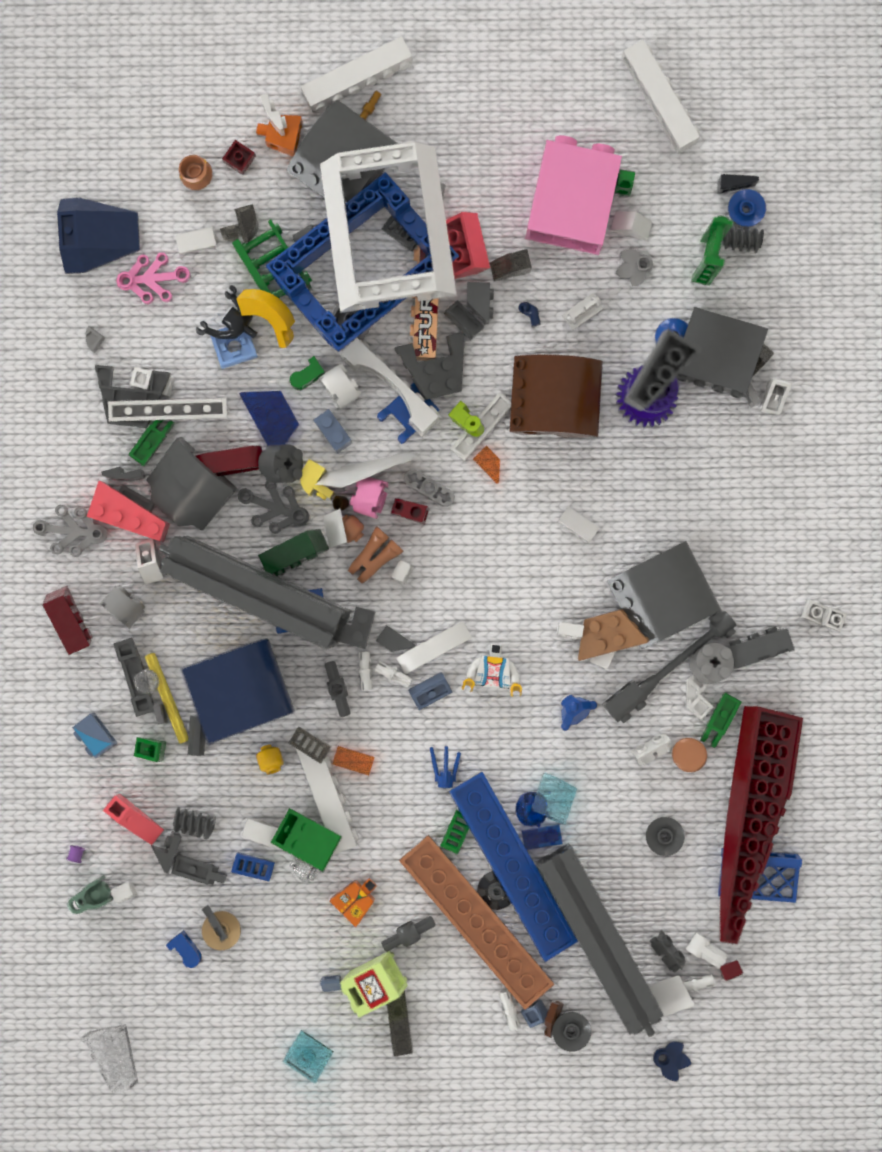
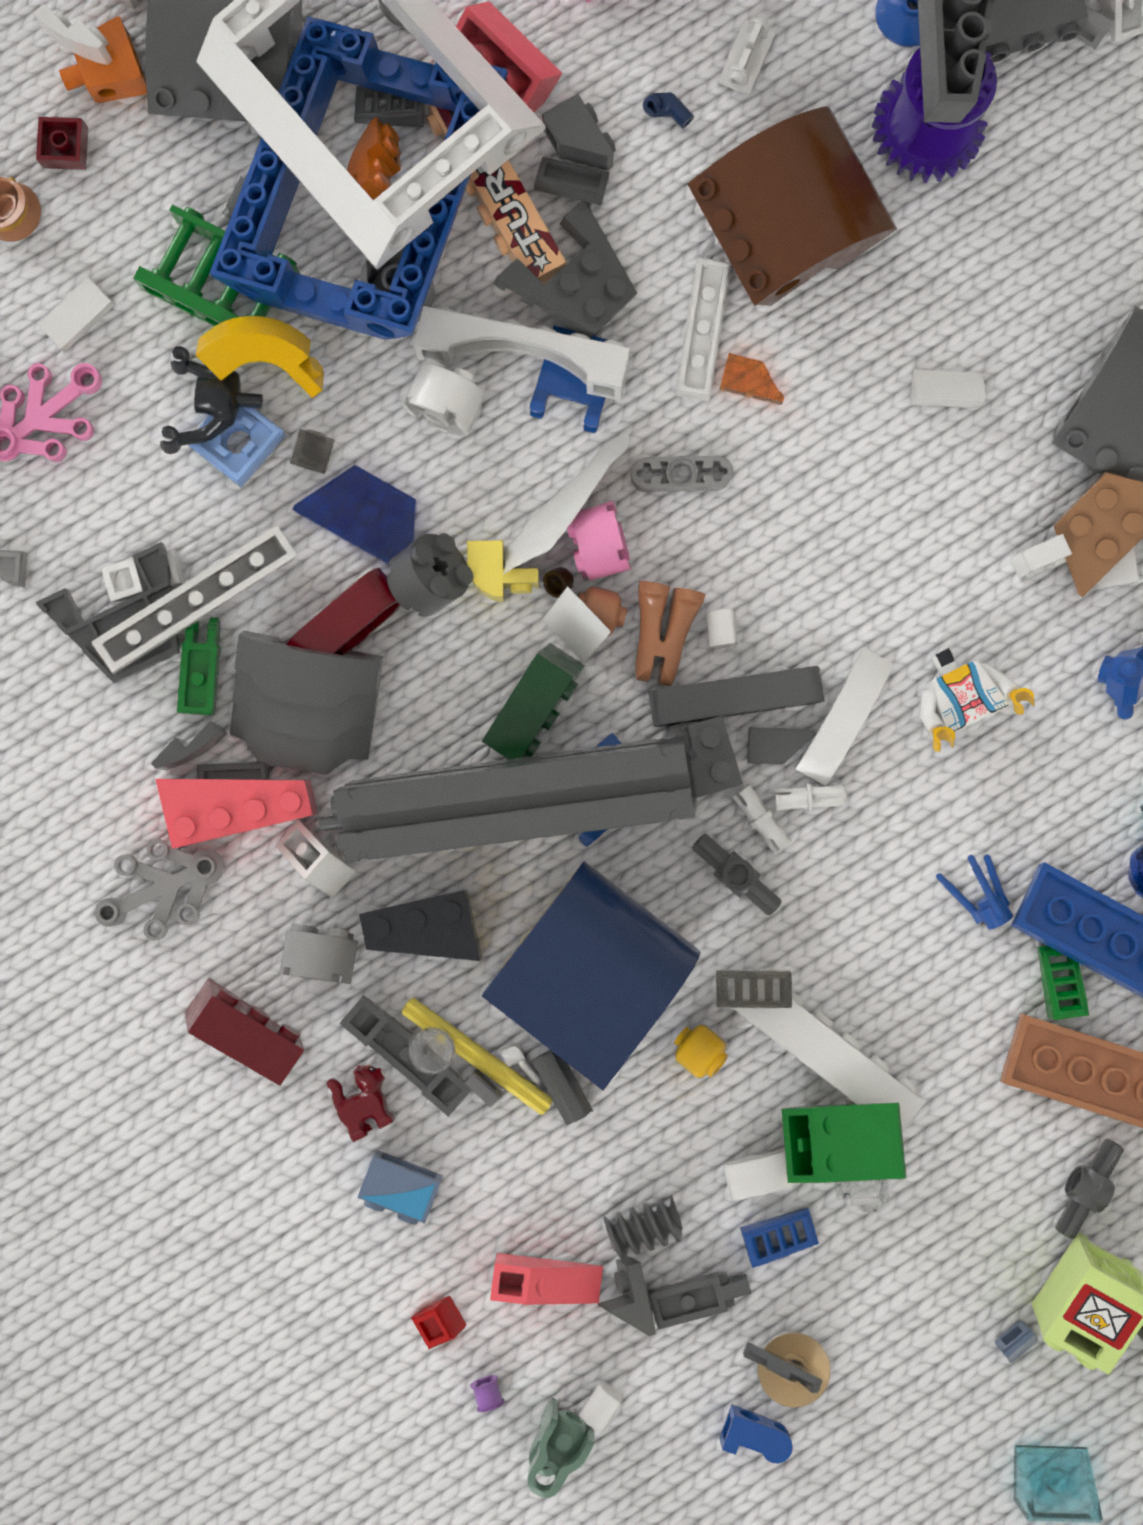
camera: 30 degrees left, 0 degrees up
green slope [134,737,166,762] -> none
clear smoke brick [220,204,259,243] -> none
dark grey plant [238,481,309,534] -> none
green leg [290,356,325,390] -> none
sand blue brick [314,409,352,454] -> none
orange torso [329,878,377,927] -> none
clear orange tile [332,746,375,776] -> none
dark red leg [391,498,430,525] -> none
sand blue slope [408,672,453,710] -> none
lime leg [448,400,485,437] -> none
clear smoke slope [489,249,532,281] -> none
none -> clear smoke brick [289,428,335,474]
none -> dark red animal [327,1064,395,1142]
none -> orange slope [347,116,402,200]
none -> black wedge [359,889,482,961]
none -> red slope [411,1296,466,1349]
none -> white hand [501,1043,542,1086]
none -> dark grey beam [648,666,825,727]

